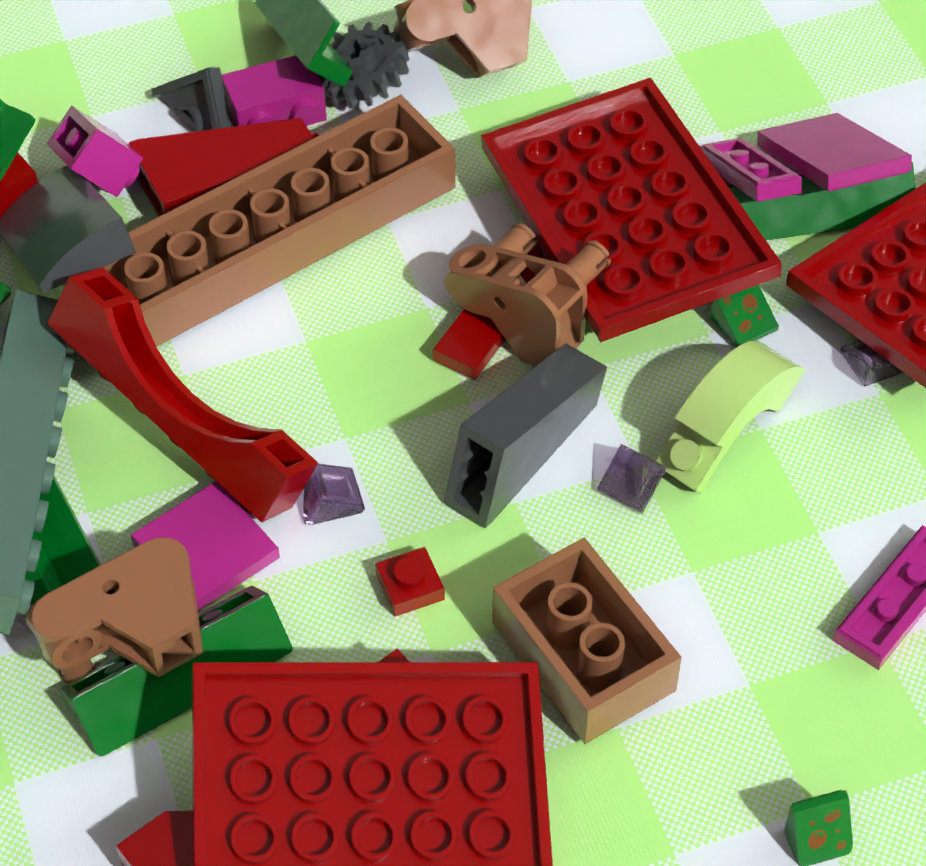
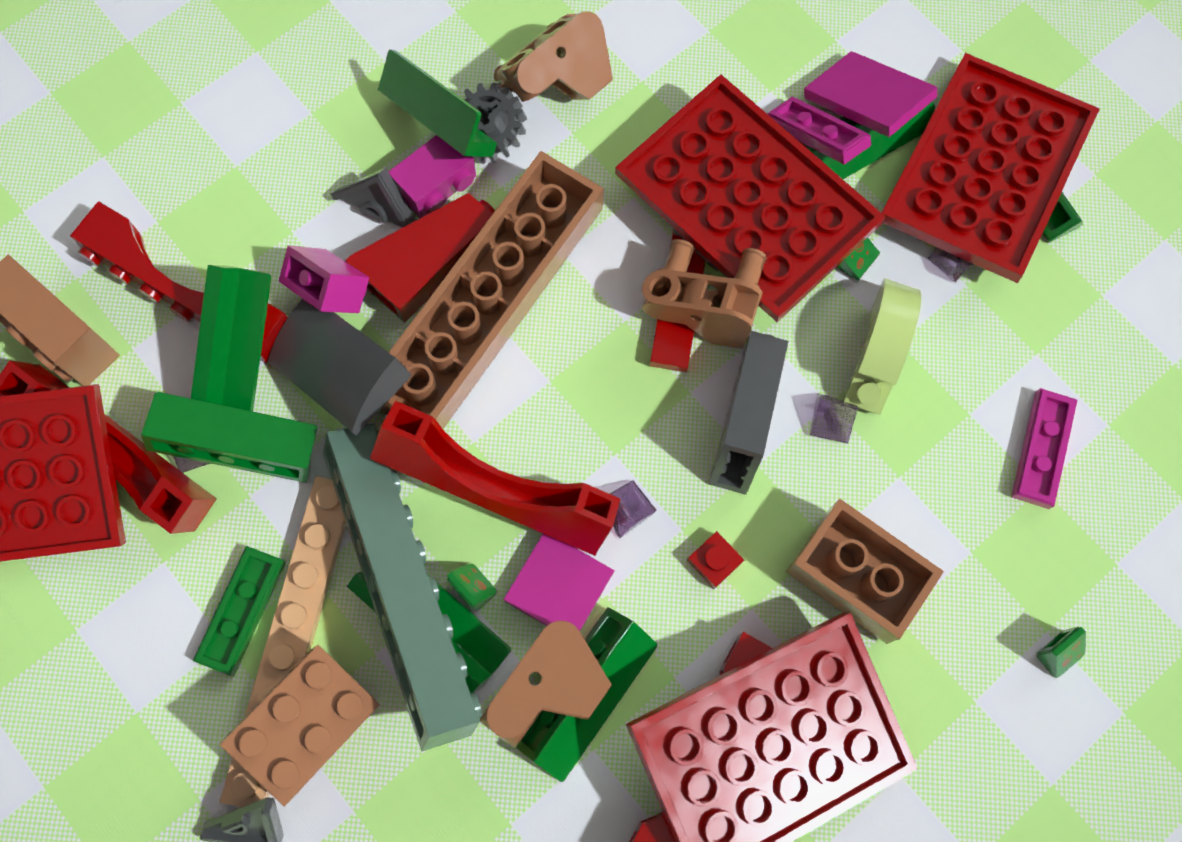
camera: 25 degrees left, 20 degrees up
none -> green slope [447,564,497,612]

